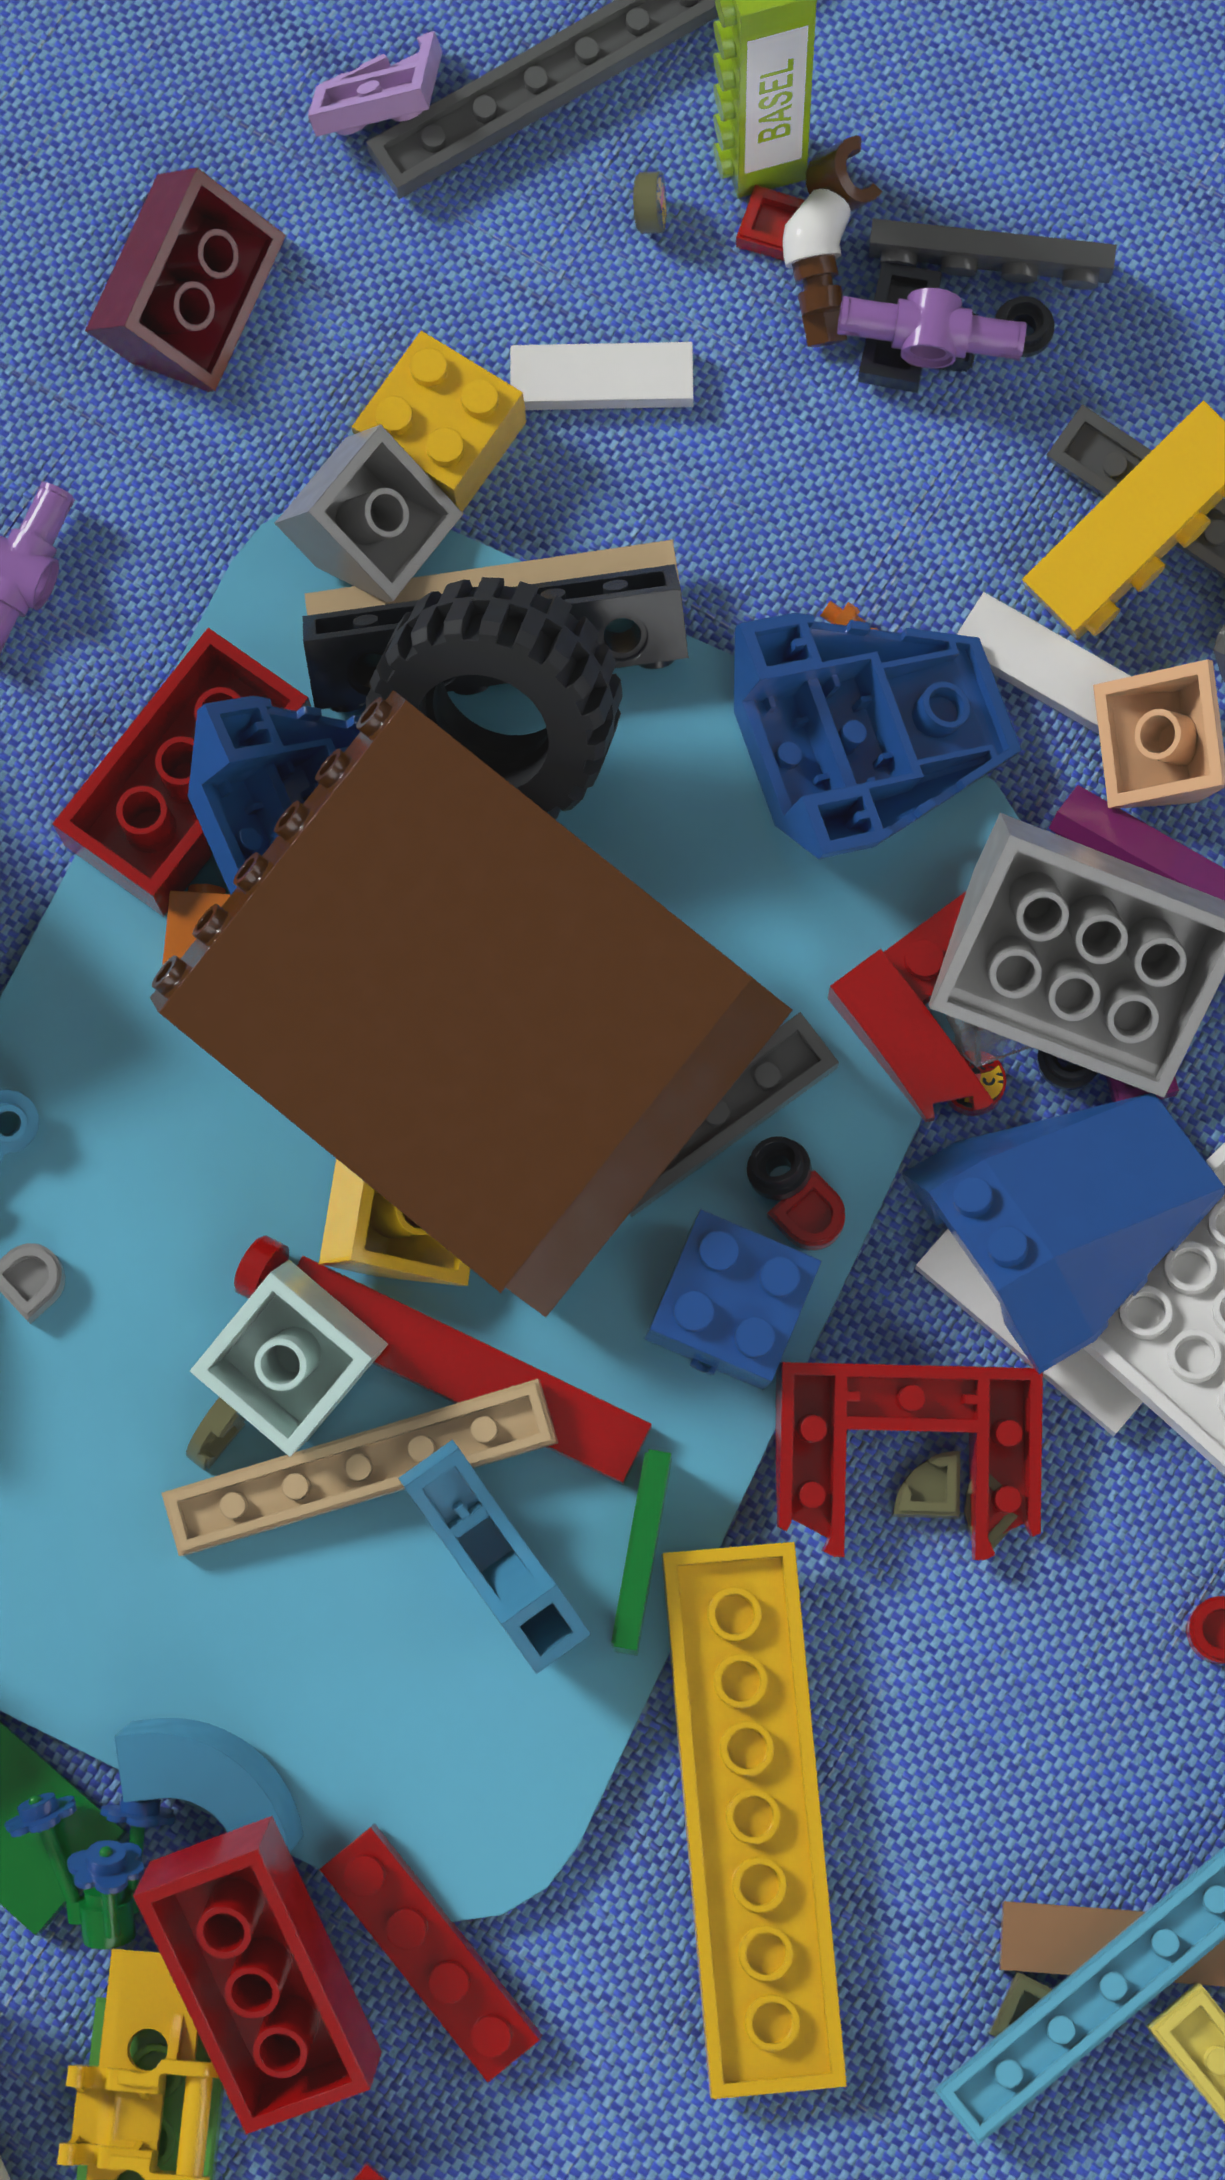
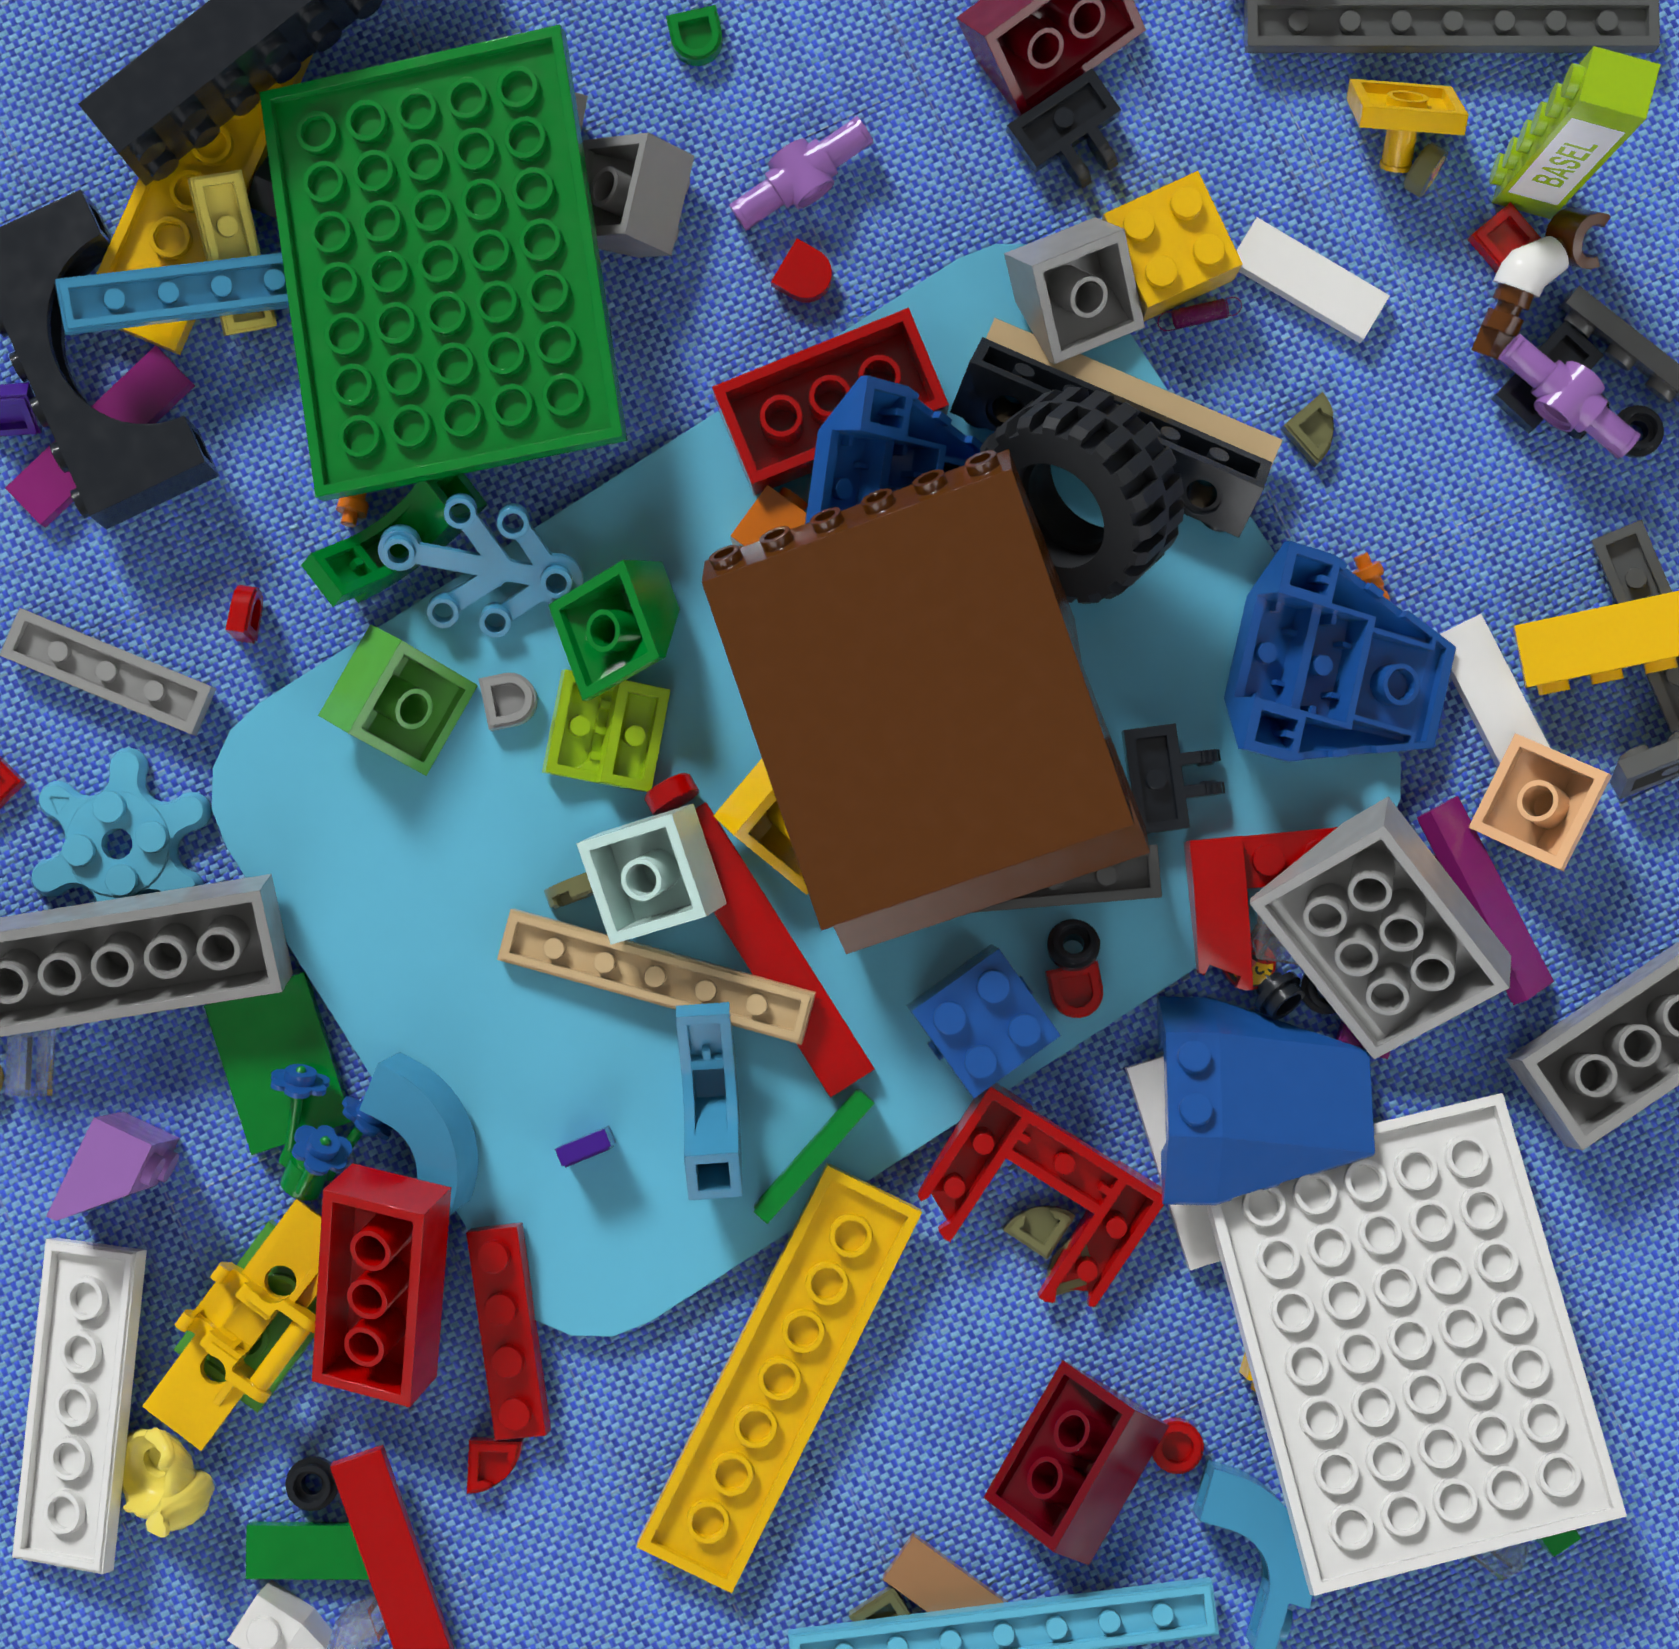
camera: 25 degrees right, 10 degrees up
none -> red tile [467,1437,524,1494]
none -> lime slope [542,669,671,792]
none -> green slope [548,560,680,701]
none -> dark purple tile [555,1126,616,1168]
none -> red tile [771,238,832,303]
none -> dark red slope [983,1360,1169,1565]
none -> black hinge [1006,68,1121,189]
none -> black hinge [1121,723,1225,834]
none -> magenta piece [1157,297,1242,331]
none -> black plate [1255,972,1305,1020]
none -> olive tile [1281,392,1334,467]
none -> yellow tile [1346,79,1469,173]

